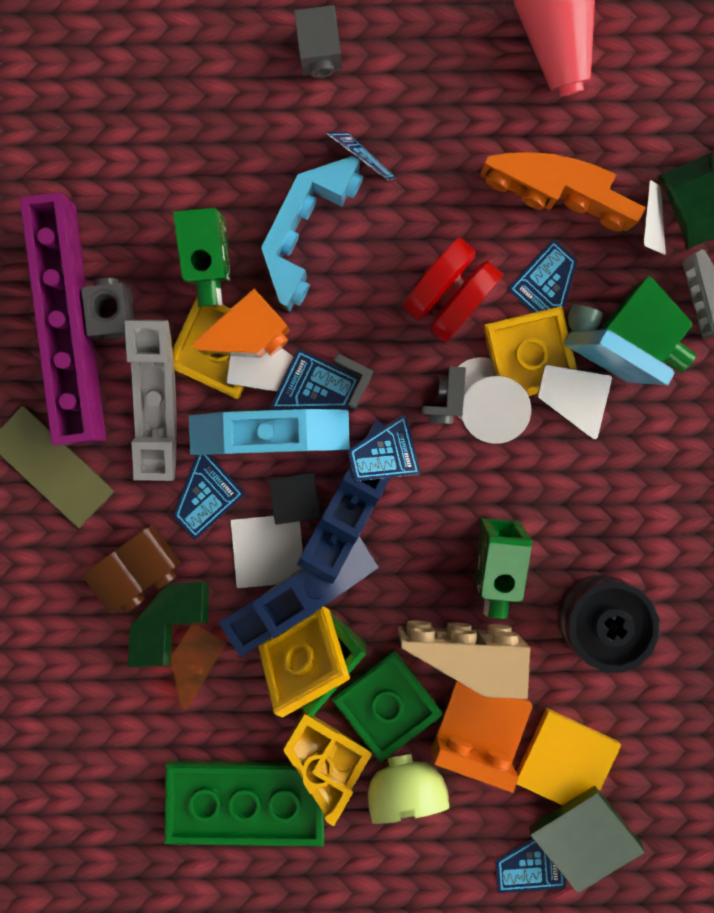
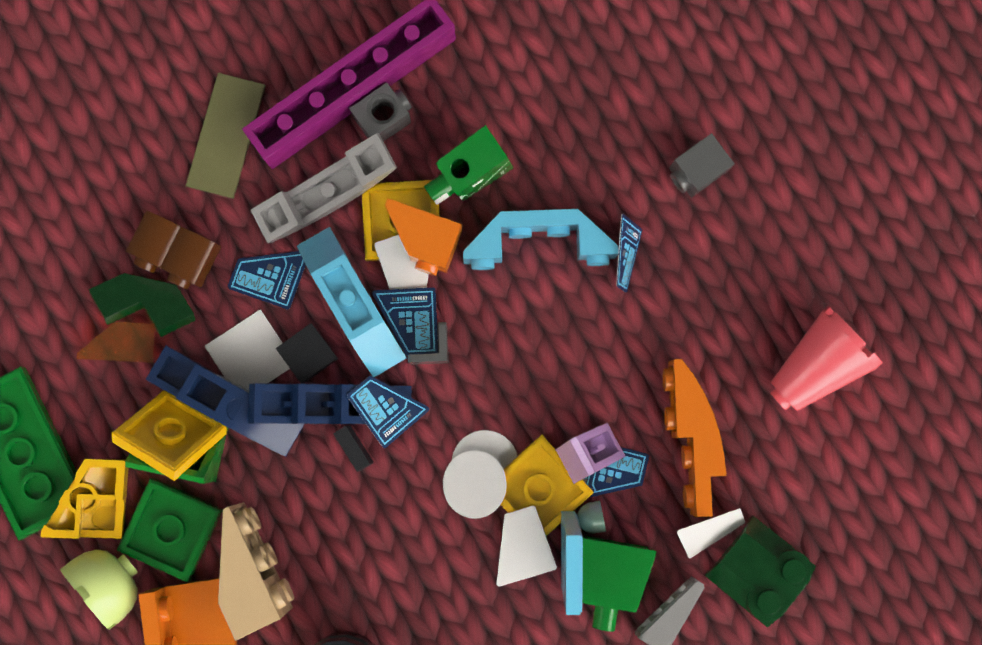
camera: 55 degrees right, 5 degrees down
red wheel [402,237,505,344] -> none
dark grey bracket [421,366,466,424] -> none
green torso [475,518,532,619] -> none
none -> black piece [333,426,374,472]
none -> lavender slope [555,423,626,484]

